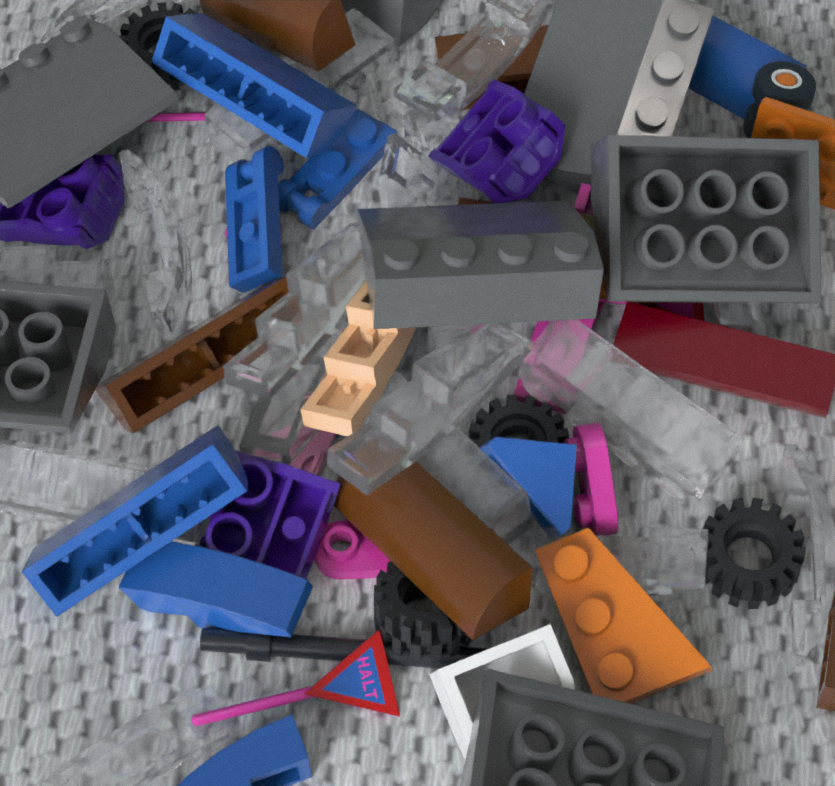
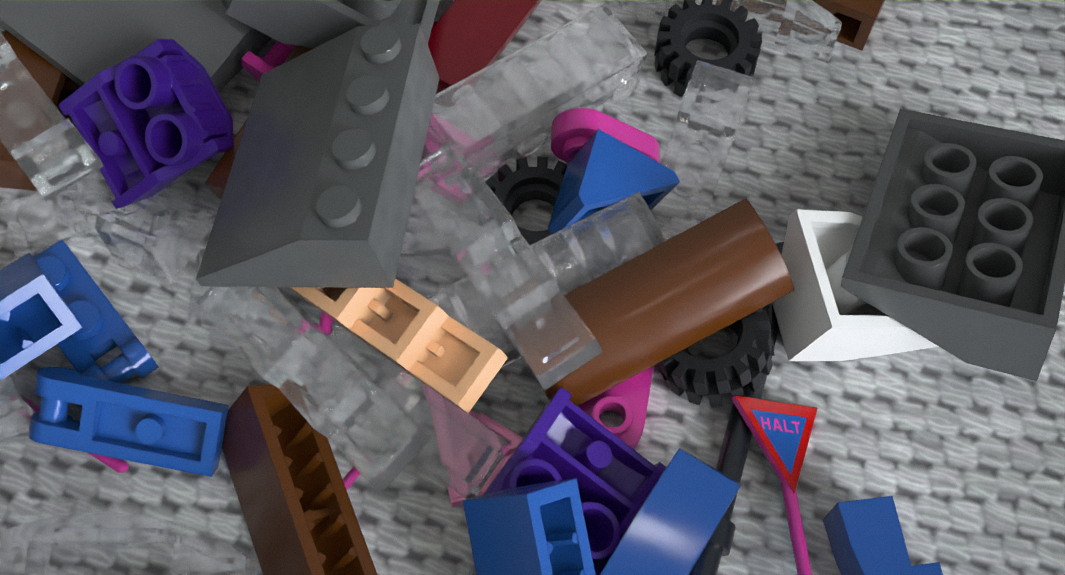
camera: 80 degrees left, 5 degrees up
orange wing [535,528,713,704] -> none

